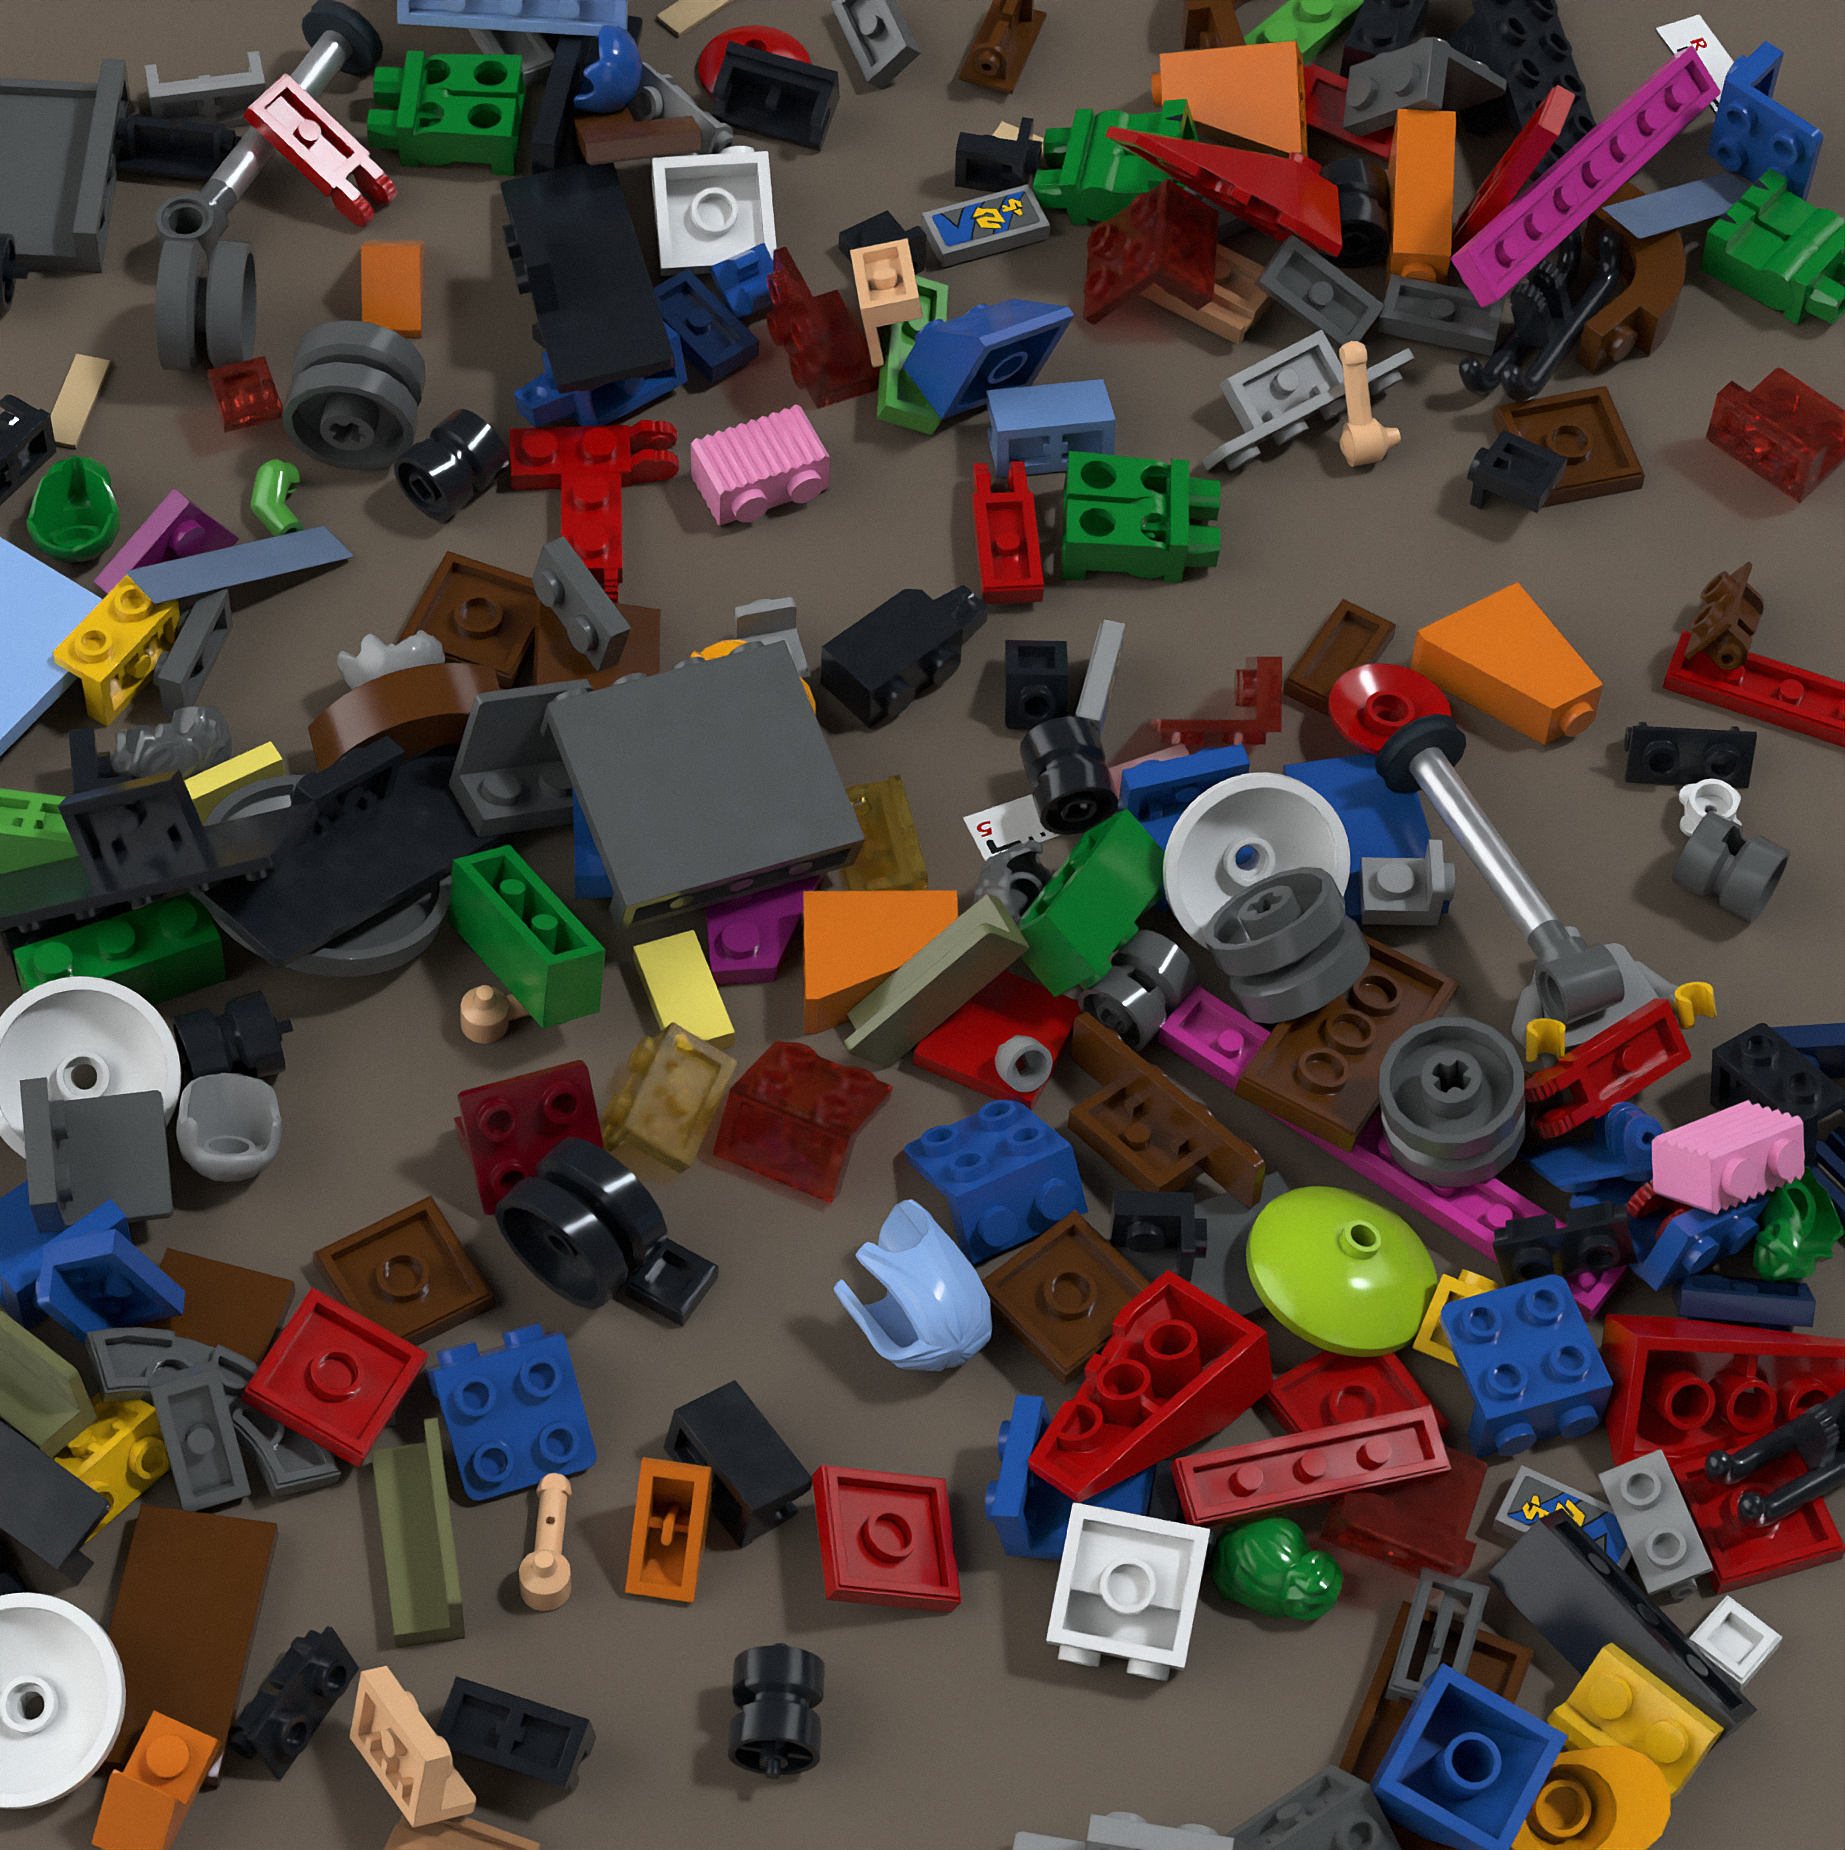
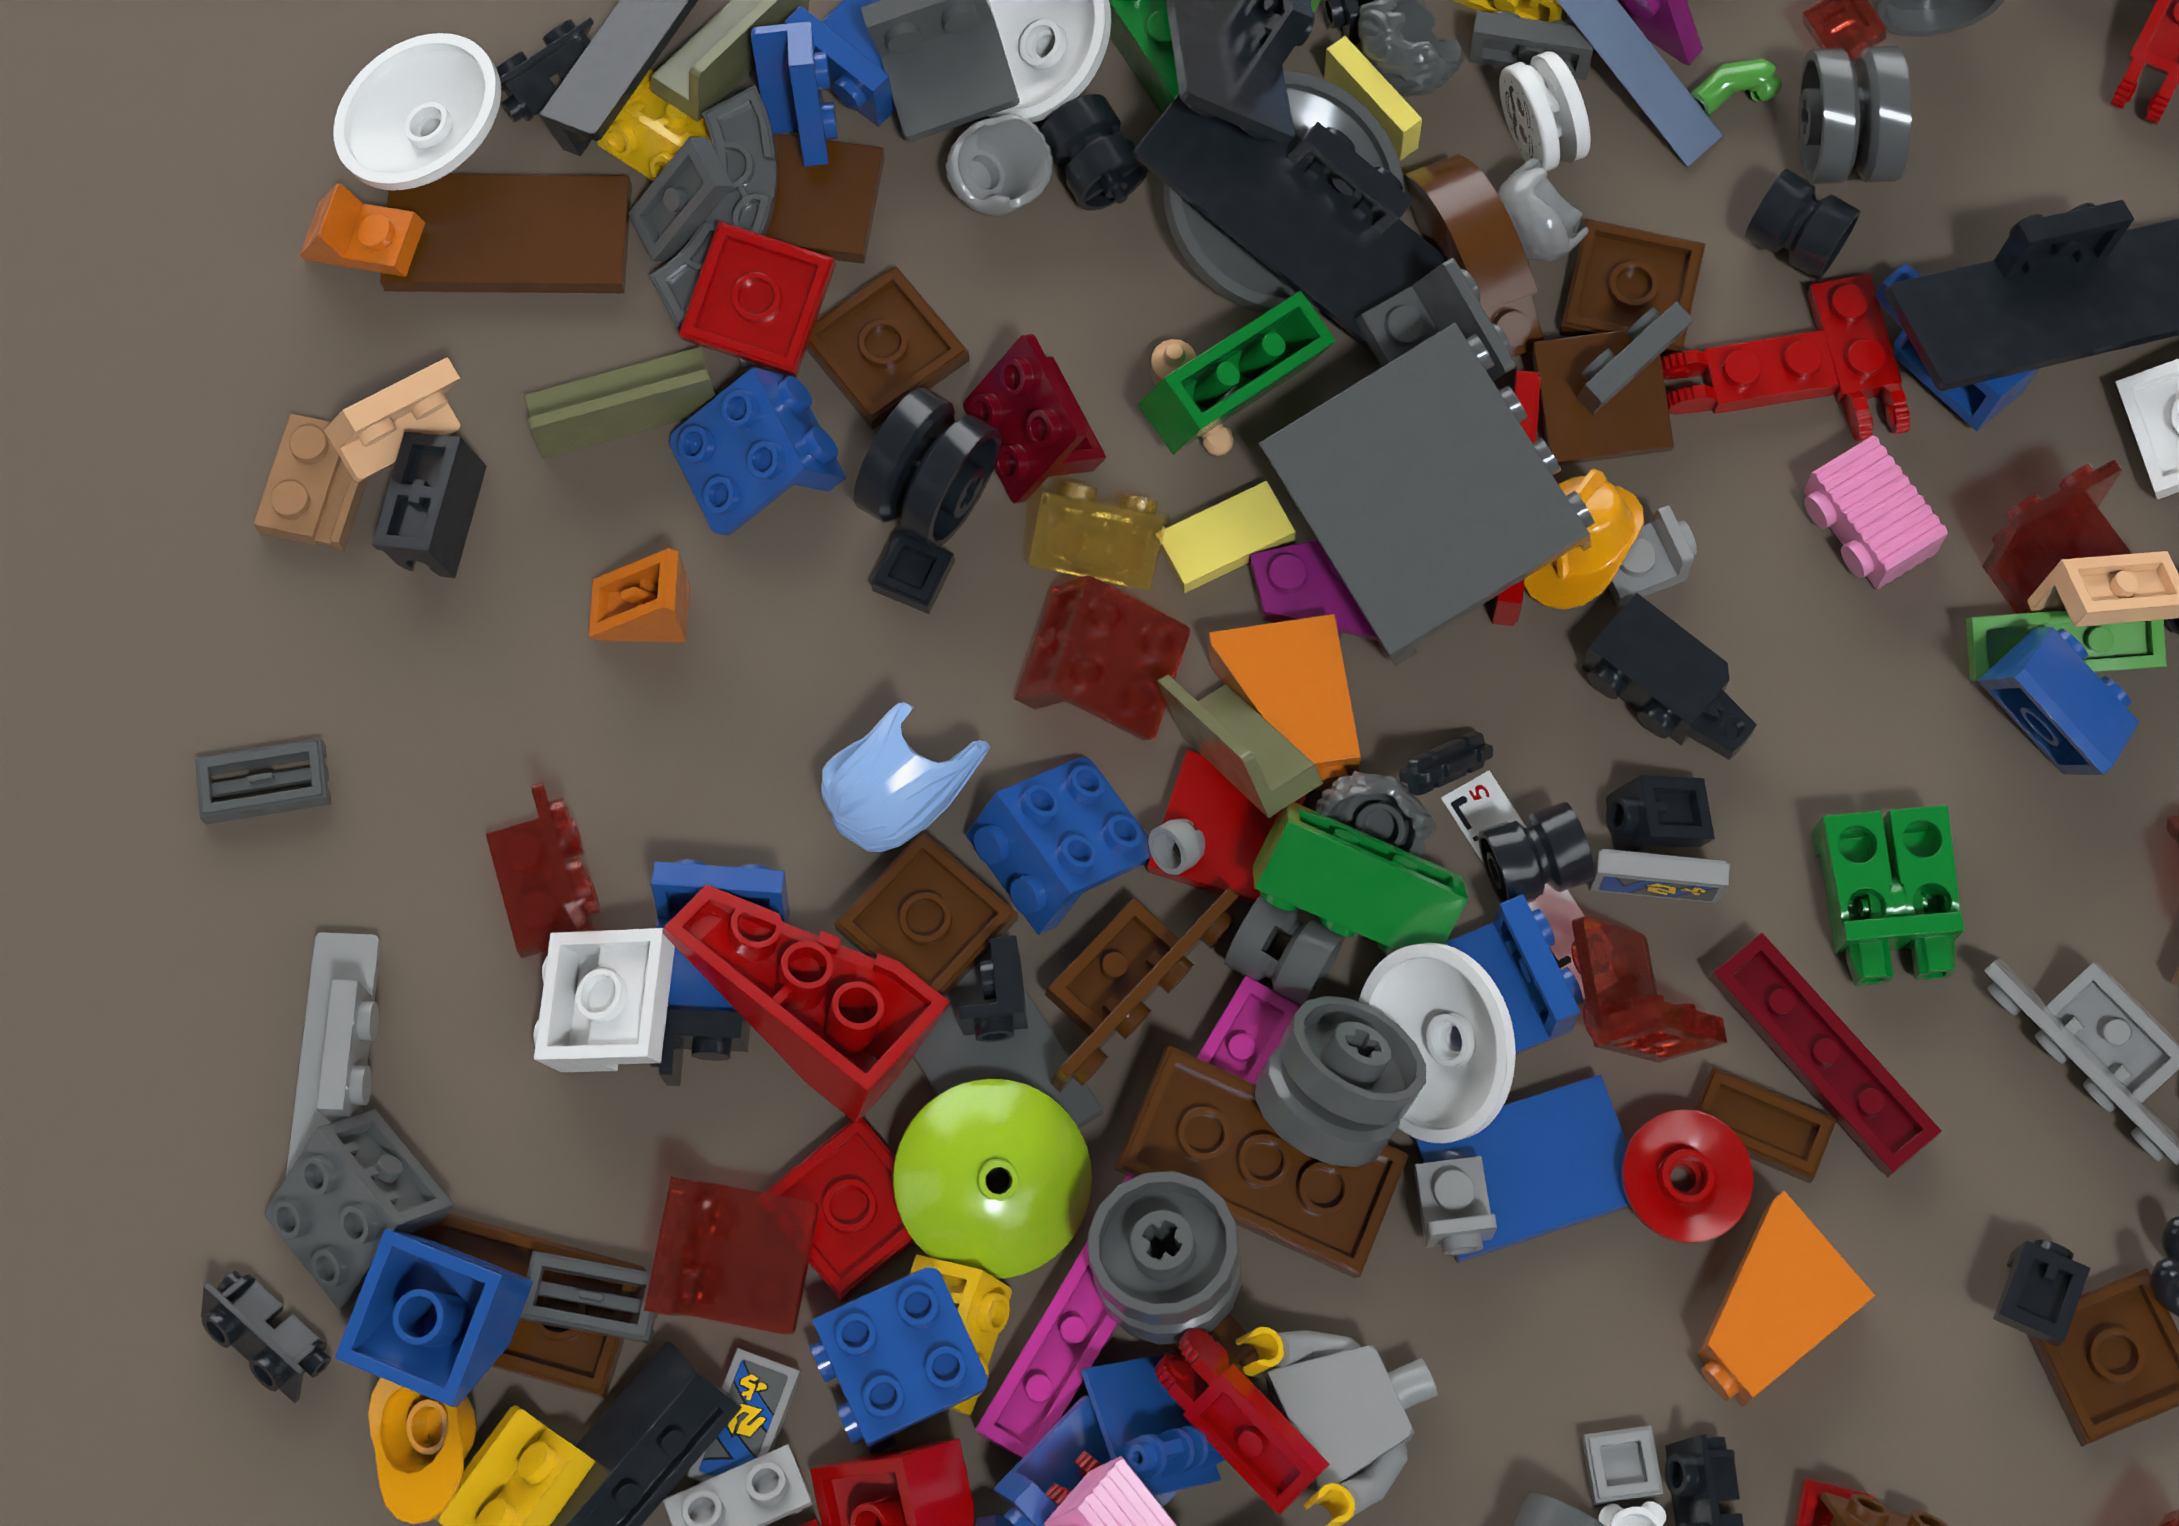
camera: 90 degrees right, 15 degrees up
black hinge [229,1626,360,1780] -> none
orange slope [361,241,425,338] -> none
light nougat piece [519,1473,572,1612] -> none
dark blue plate [653,268,759,383] -> none
black hinge [663,1380,813,1548] -> none
blue tile [709,243,789,321] -> none
black wheel [728,1643,825,1779] -> none
red tile [812,1464,962,1613] -> none
clear yellow hinge [844,774,928,891] -> none
red hinge [972,461,1044,604] -> none
medium blue hinge [986,379,1116,478] -> none
red tile [1170,1405,1451,1528] -> none
green hair [1210,1513,1344,1621] -> none
light nougat piece [1339,341,1401,467] -> none
piece [1375,714,1625,1025] -> none
black hinge [1492,1199,1638,1287] -> none
none -> clear red bracket [486,782,601,958]
none -> black axle [1399,731,1494,796]
none -> white head [1499,51,1591,171]
none -> light grey tile [1582,1426,1664,1506]
none -> dark red plate [1710,933,1942,1177]

